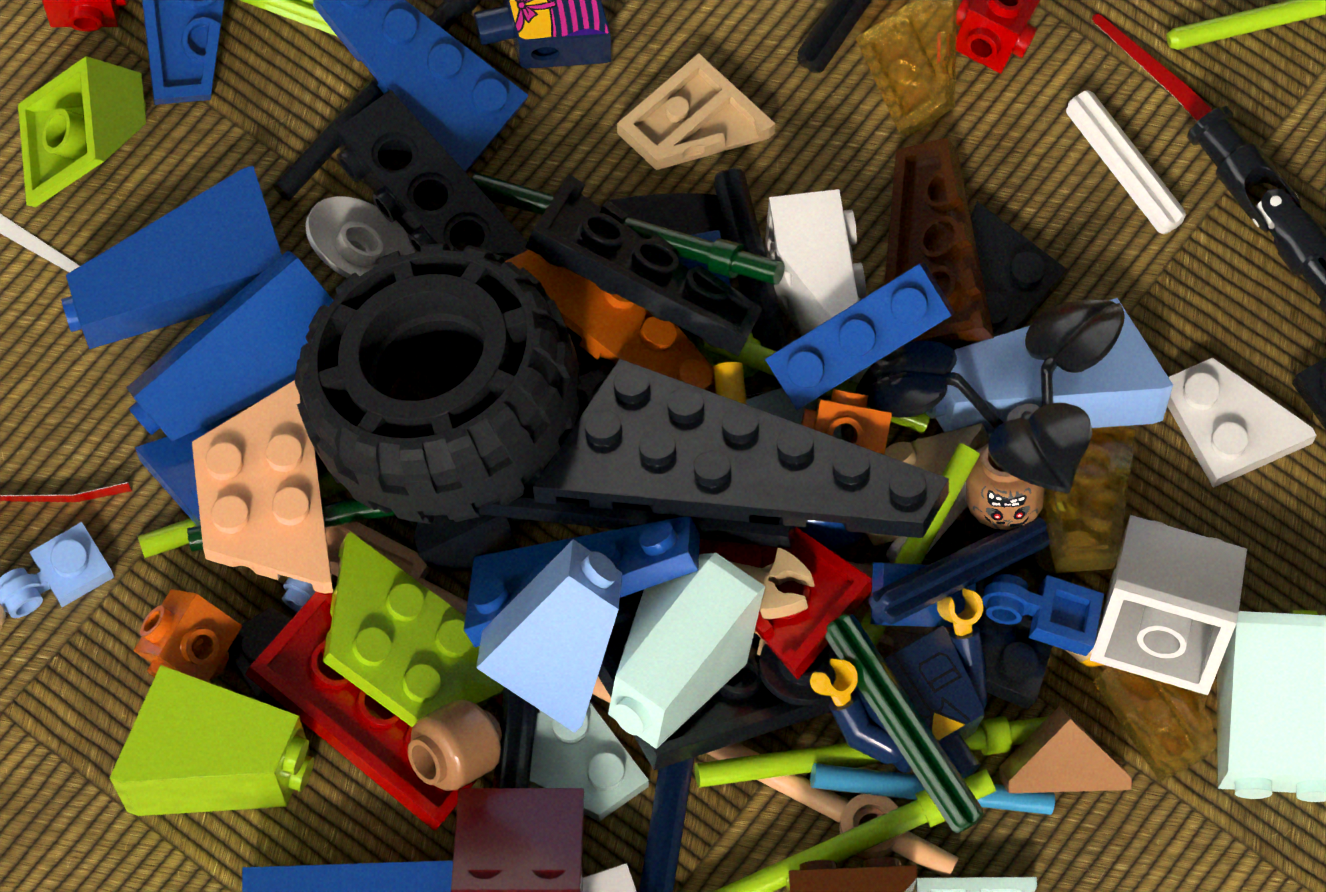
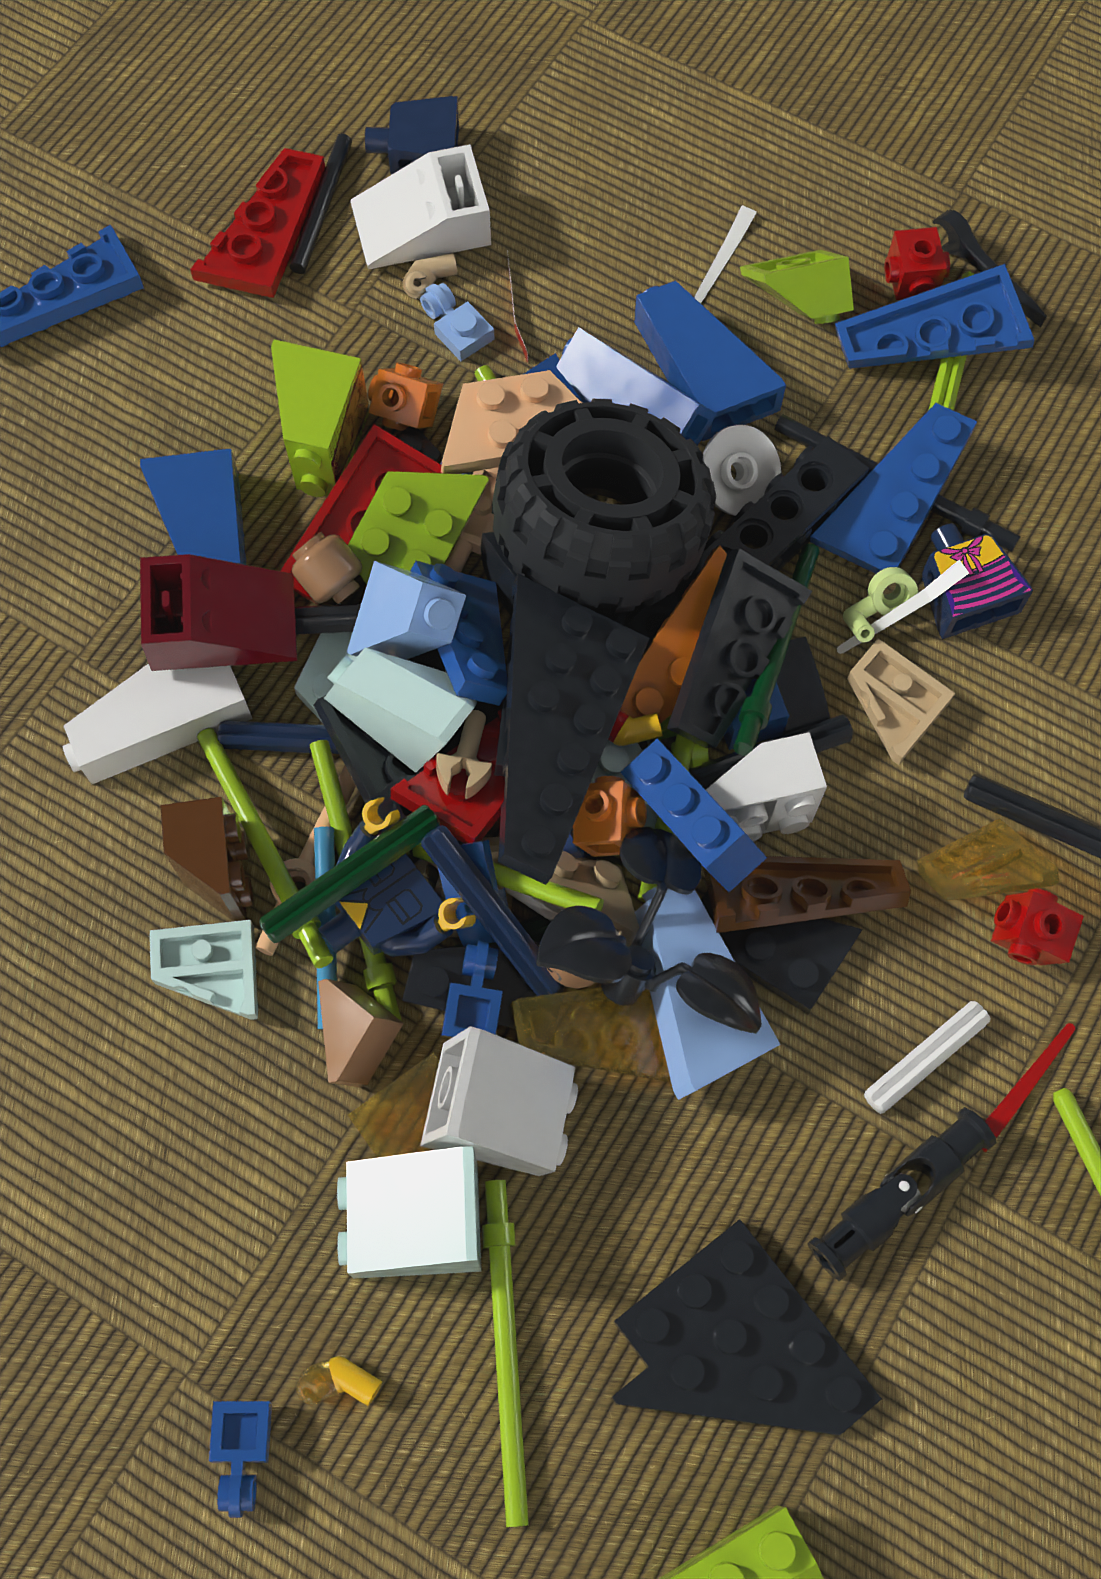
camera: 85 degrees right, 0 degrees up
white wing [1167,358,1317,488] -> none
none -> white sticker [837,560,969,654]
none -> yellowish green plate [843,567,918,643]

